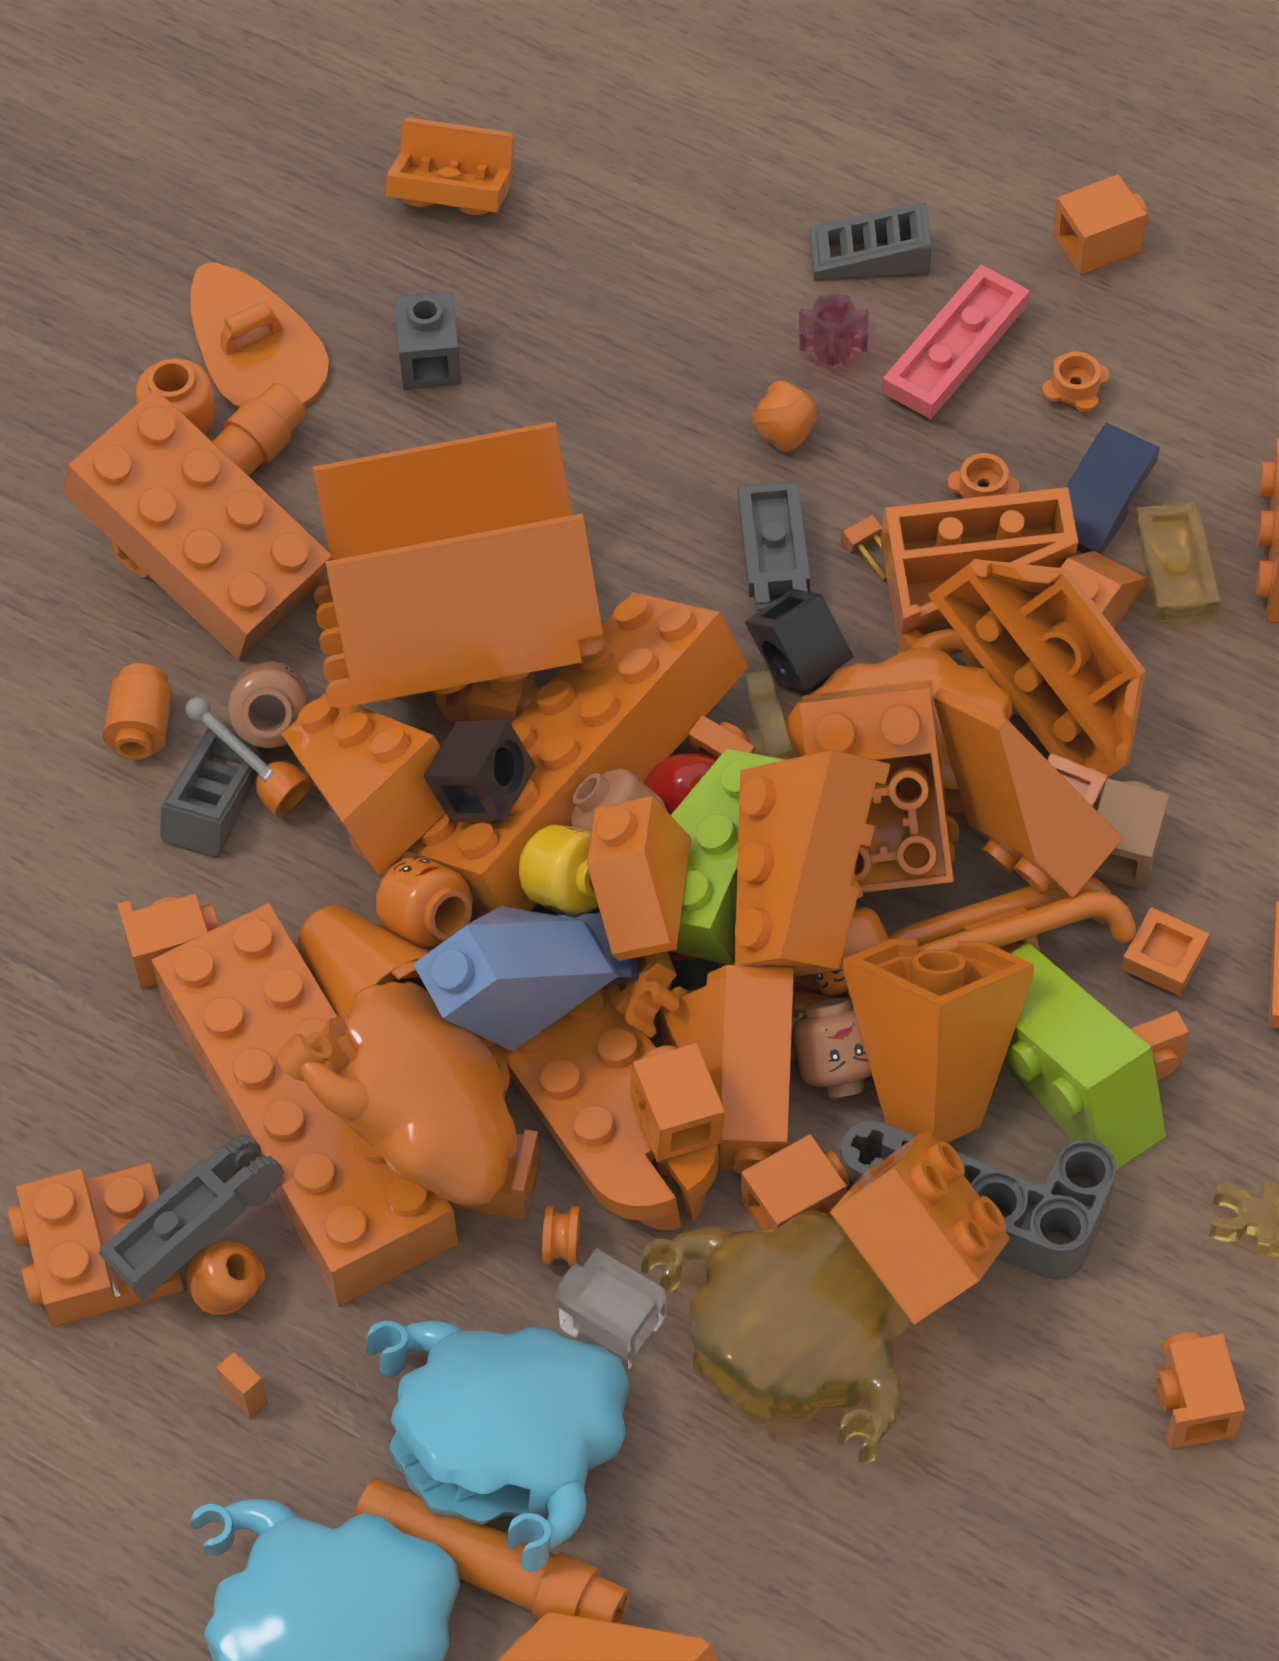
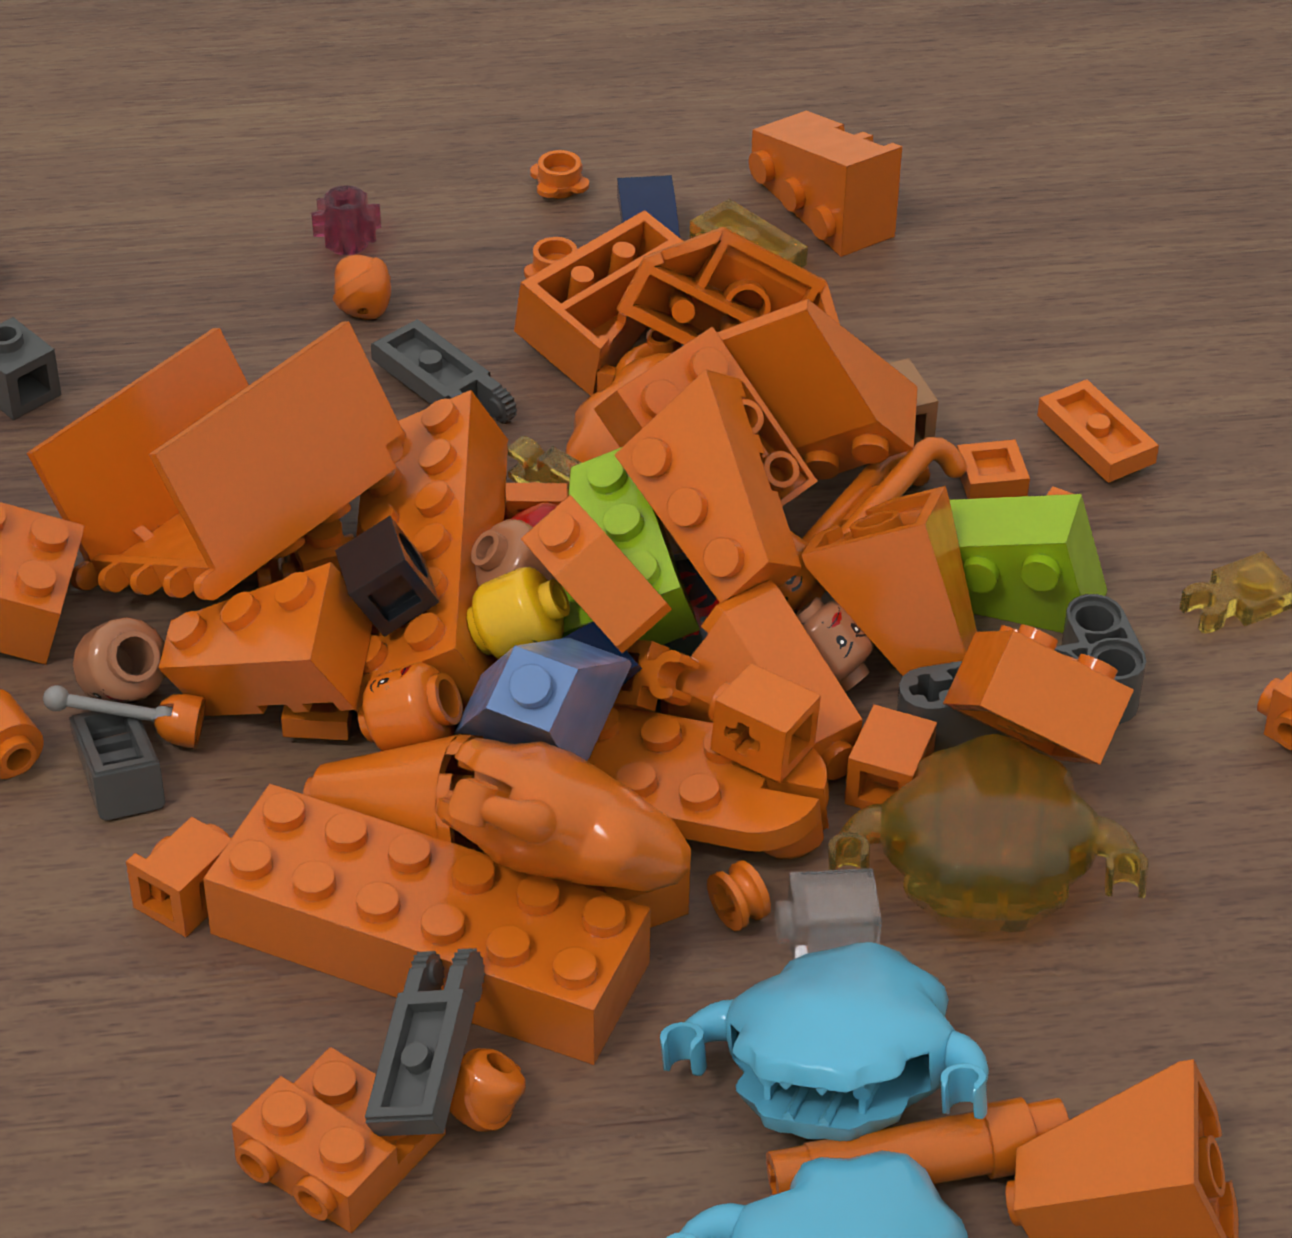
camera: 40 degrees left, 15 degrees down
orange piece [216,1351,268,1419] -> none
black brick [744,589,854,691] -> none
dark grey slope [810,203,931,280] -> none
orange piece [841,514,887,582] -> none
coral plate [882,264,1030,420] -> none
orange brick [1053,174,1149,275] -> none

